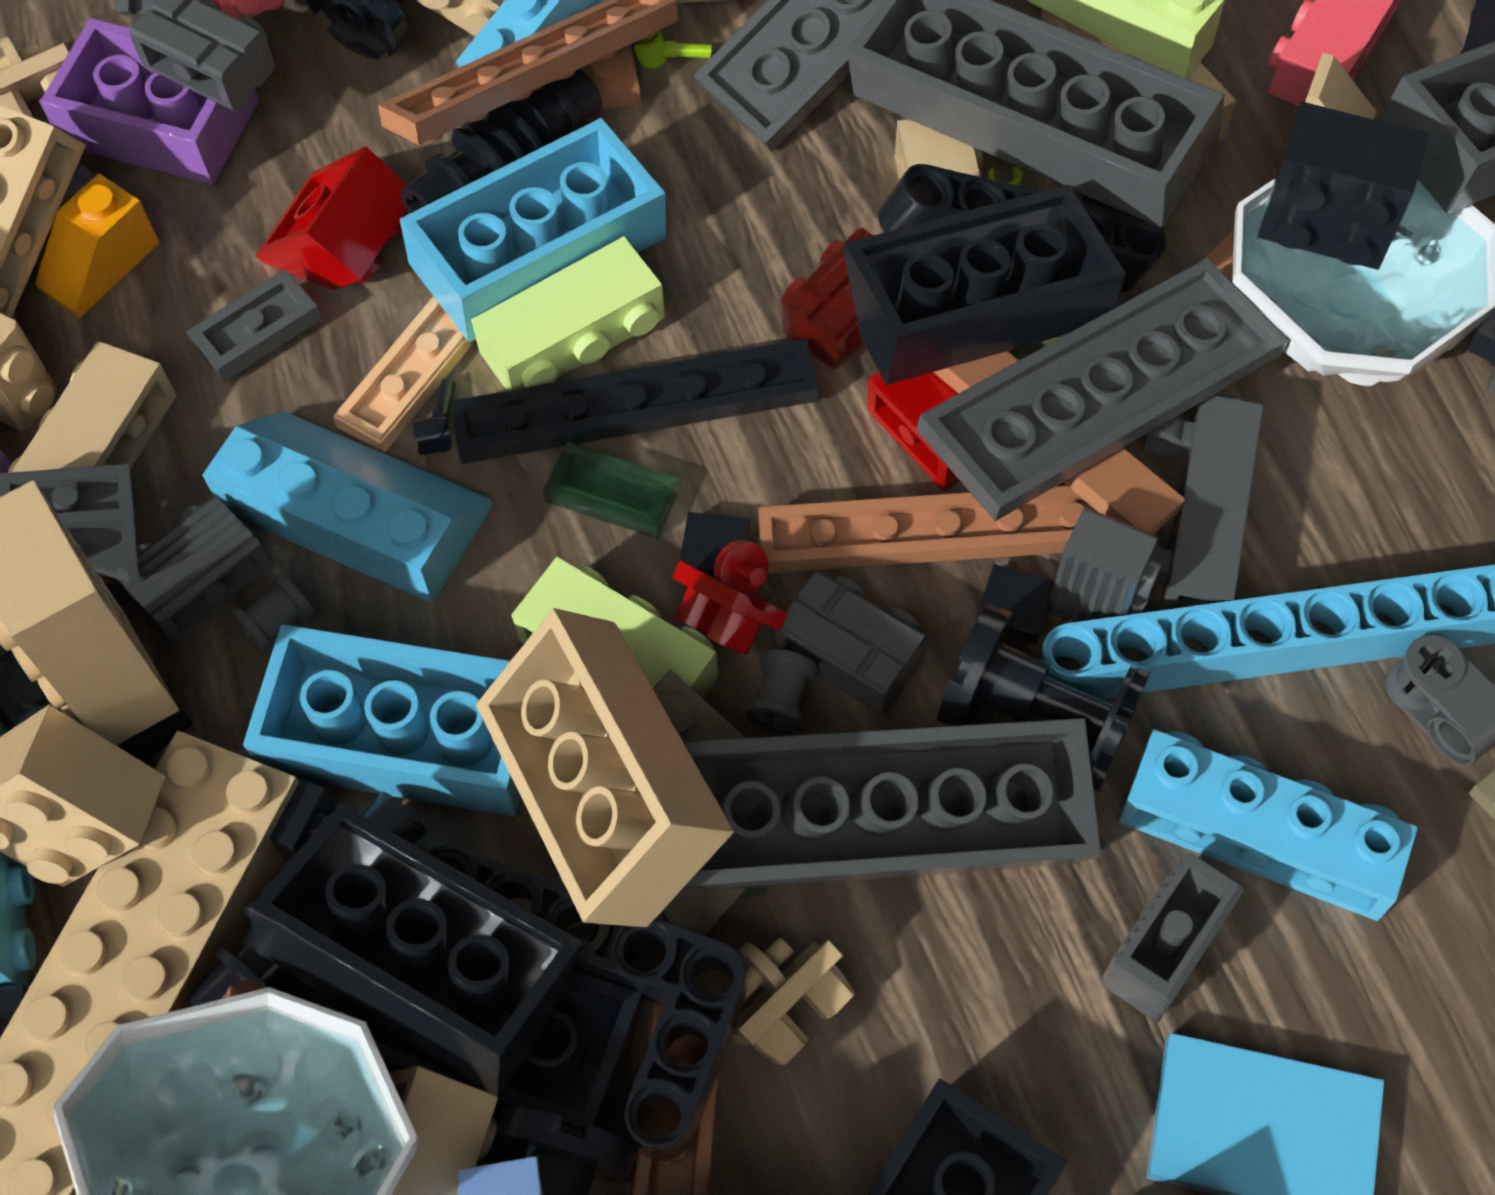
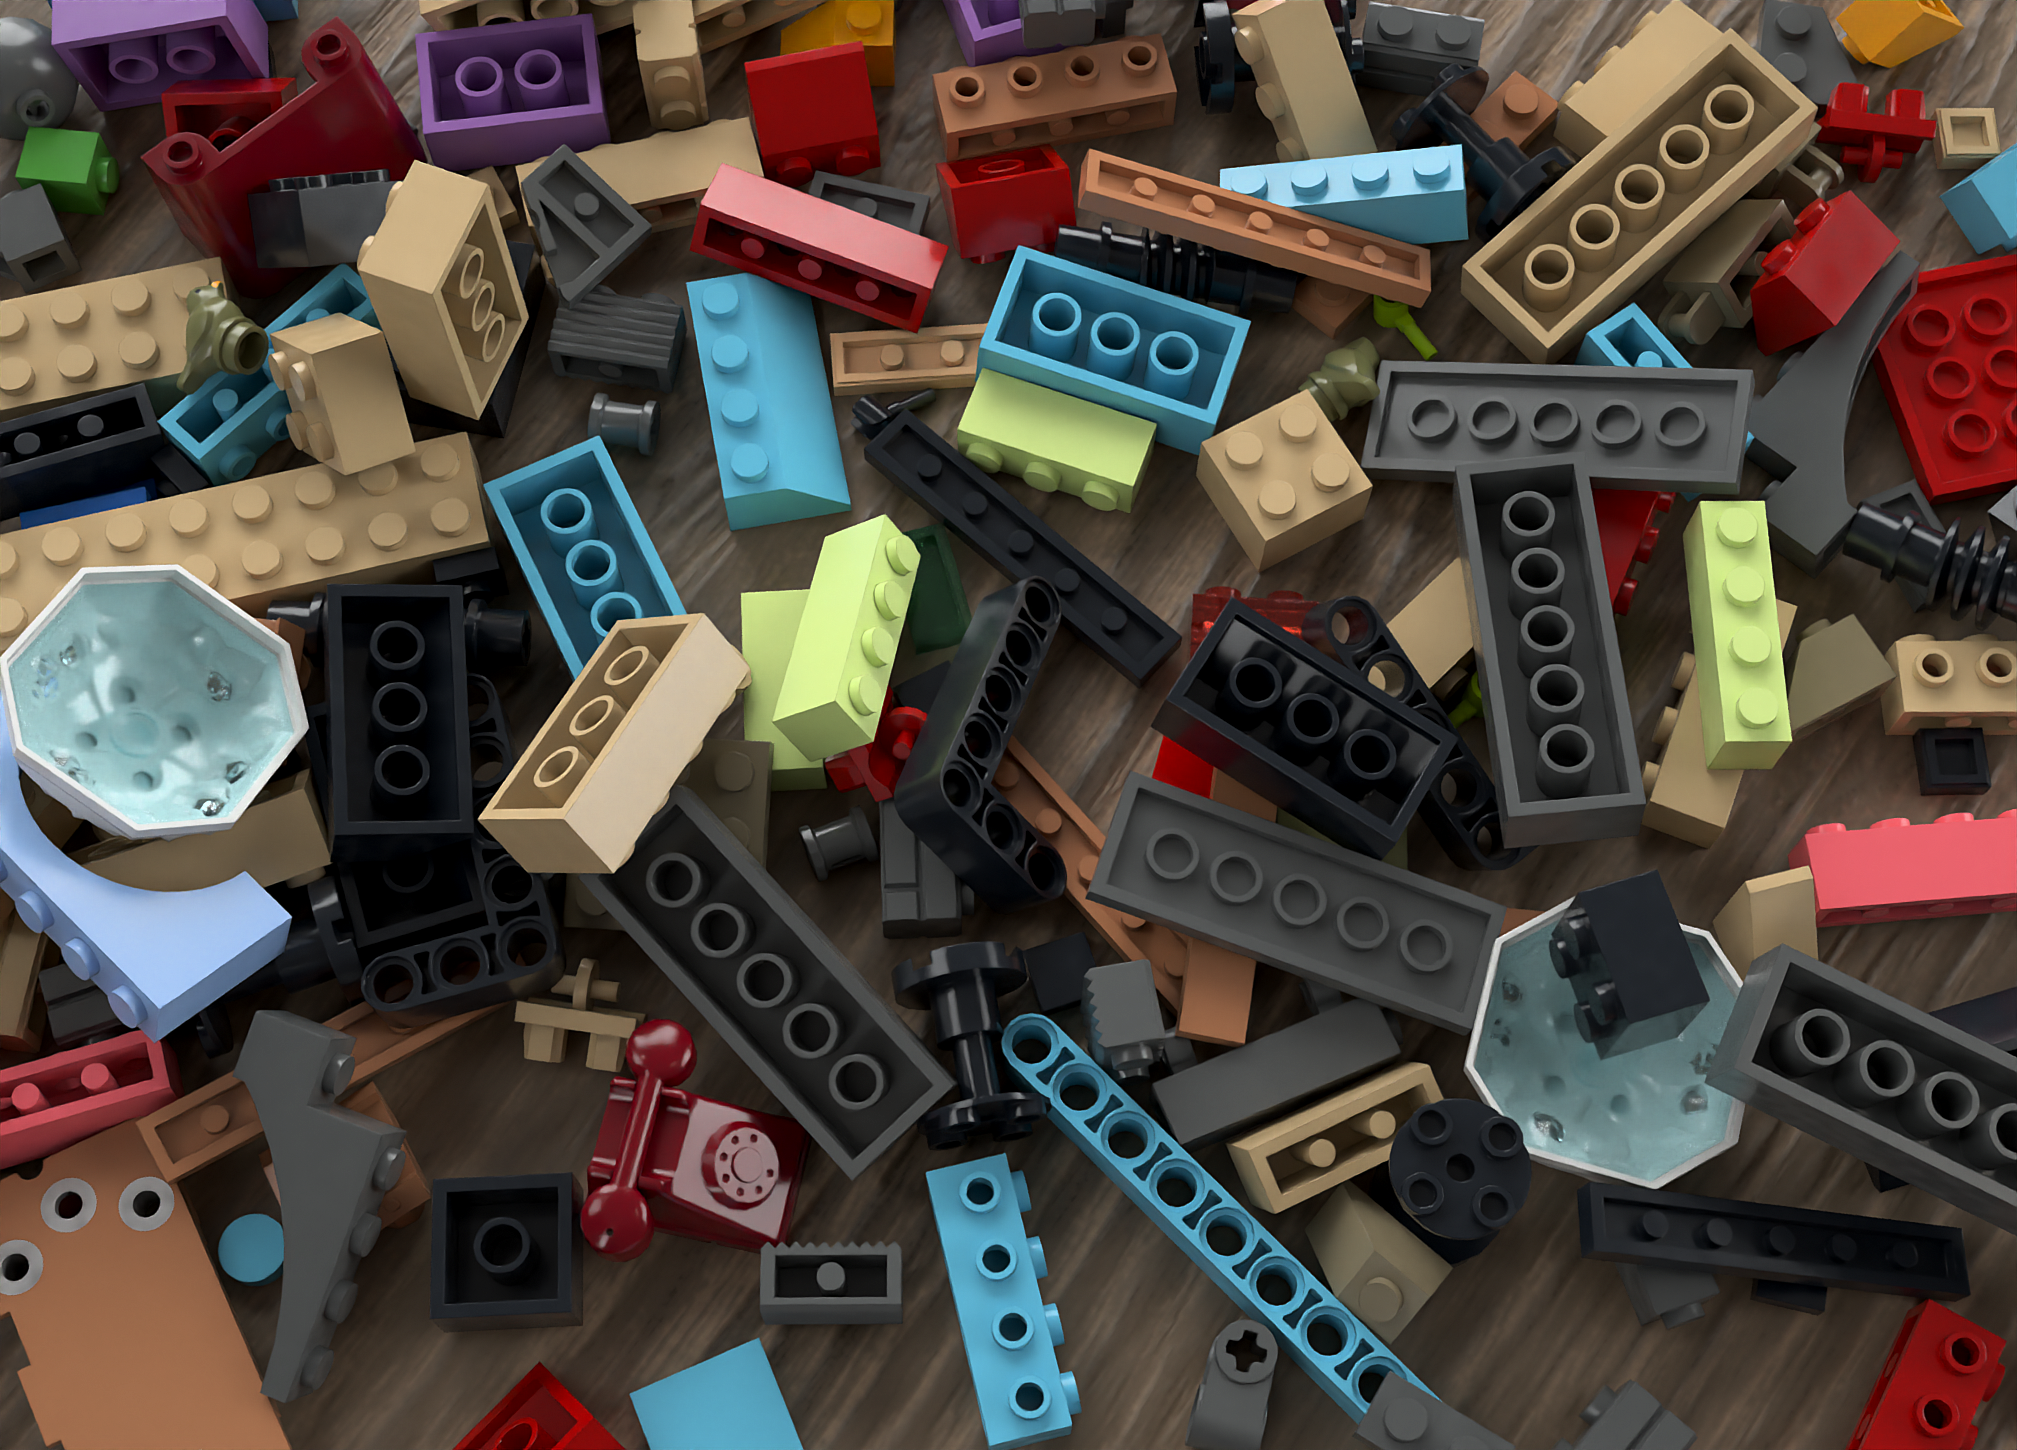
camera: 50 degrees right, 5 degrees up
none -> dark red piece [580,1019,813,1262]
none -> red brick [690,163,949,334]
none -> red slope [744,41,881,187]
none -> yellowish green brick [772,514,921,762]
none -> black beam [894,575,1067,915]
none -> nougat brick [932,33,1177,162]
none -> tan brick [1196,389,1373,572]
none -> tan brick [1225,1060,1444,1214]
none -> olive animal [1297,337,1380,423]
none -> dark tan slope [1304,1179,1453,1345]
none -> black piece [1368,1098,1532,1268]

